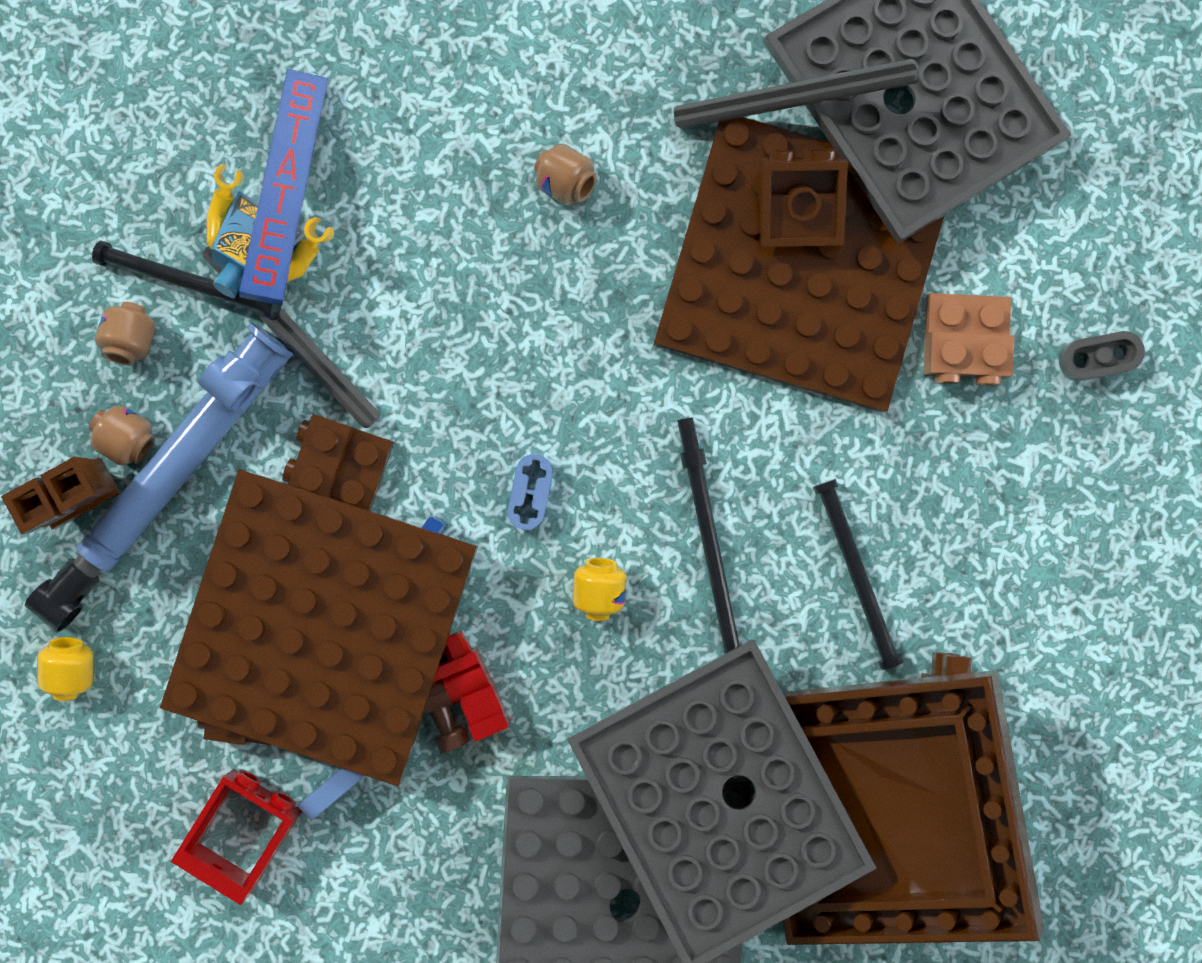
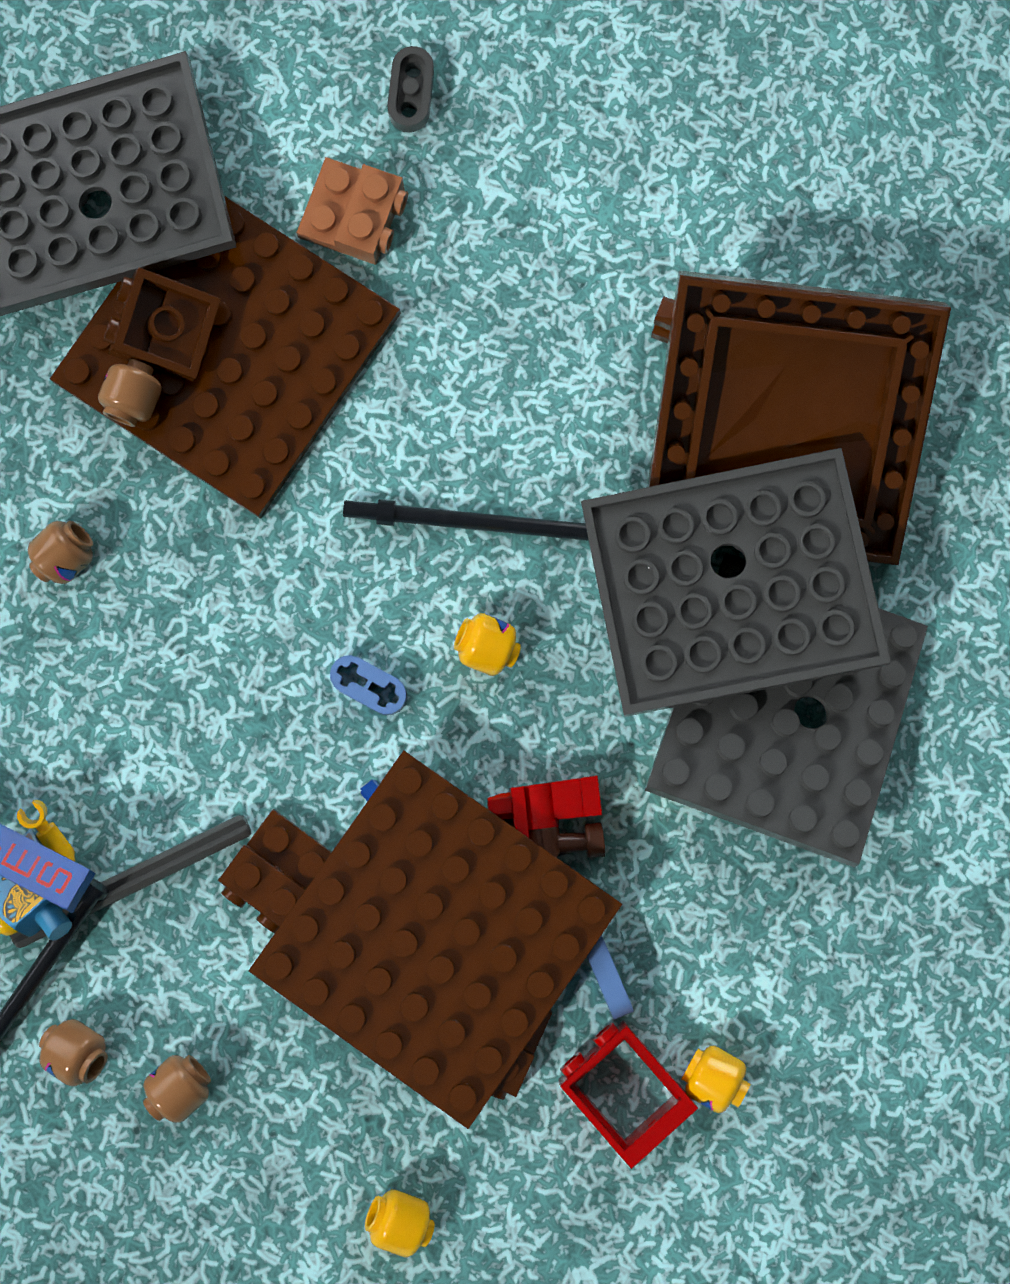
camera: 70 degrees left, 5 degrees down
reddish brown hips [1,456,121,534] -> none
medium blue piece [25,323,293,633] -> none
dark grey axle [673,59,919,129] -> none
black bar [813,478,904,670] -> none
none -> medium nougat head [98,359,162,427]
none -> yellow head [681,1045,751,1113]

